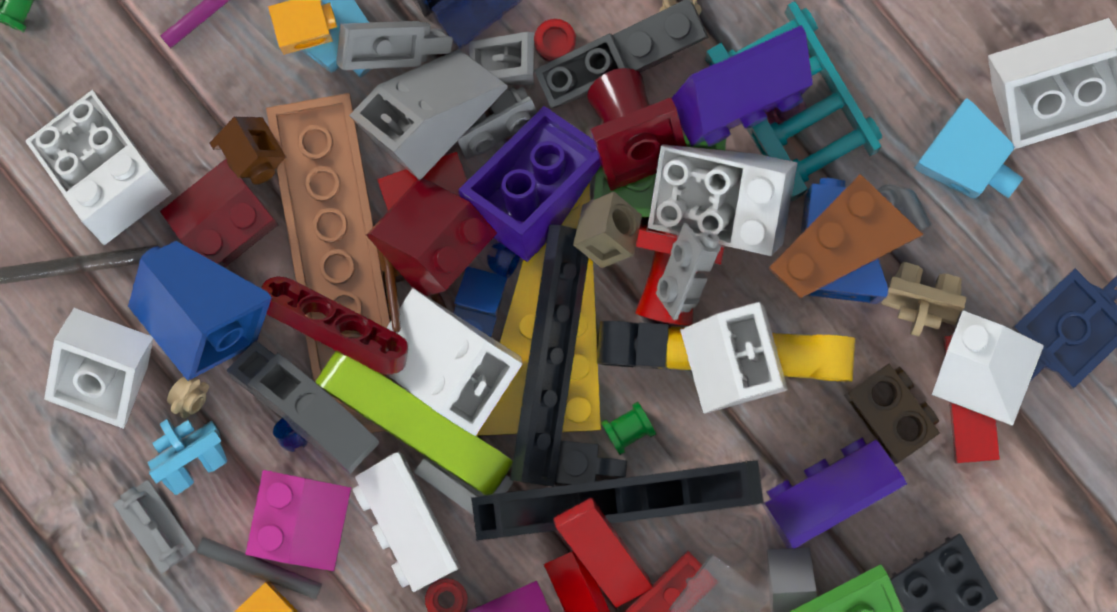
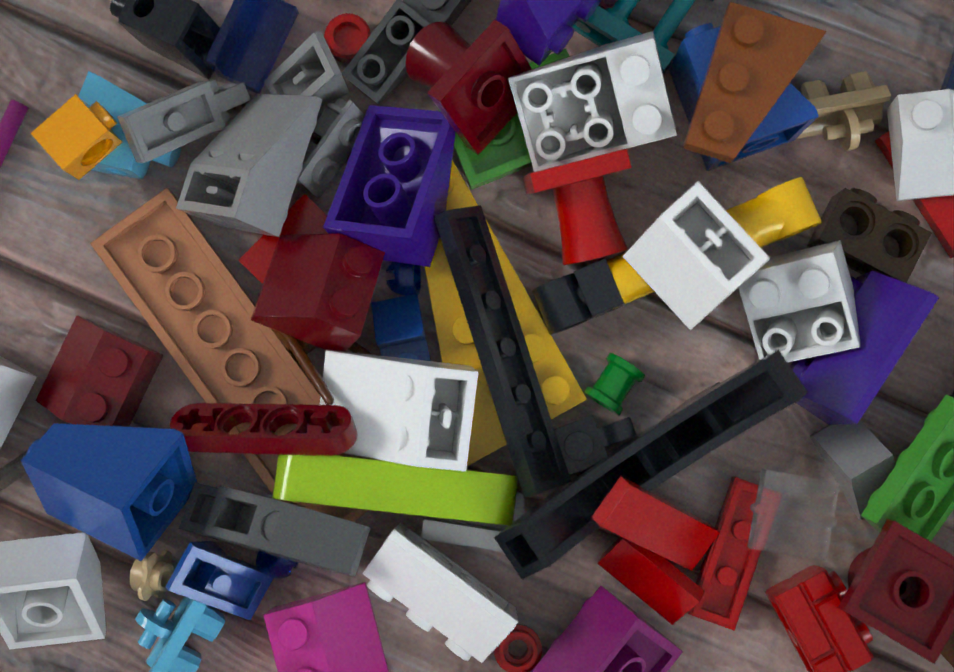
camera: 25 degrees left, 0 degrees up
reddish brown brick [209,116,286,185] -> none
dark tan brick [573,192,642,268] -> none
light grey hinge [656,223,721,320] -> none
none -> blue slope [165,541,274,621]
none -> white slope [738,240,861,362]

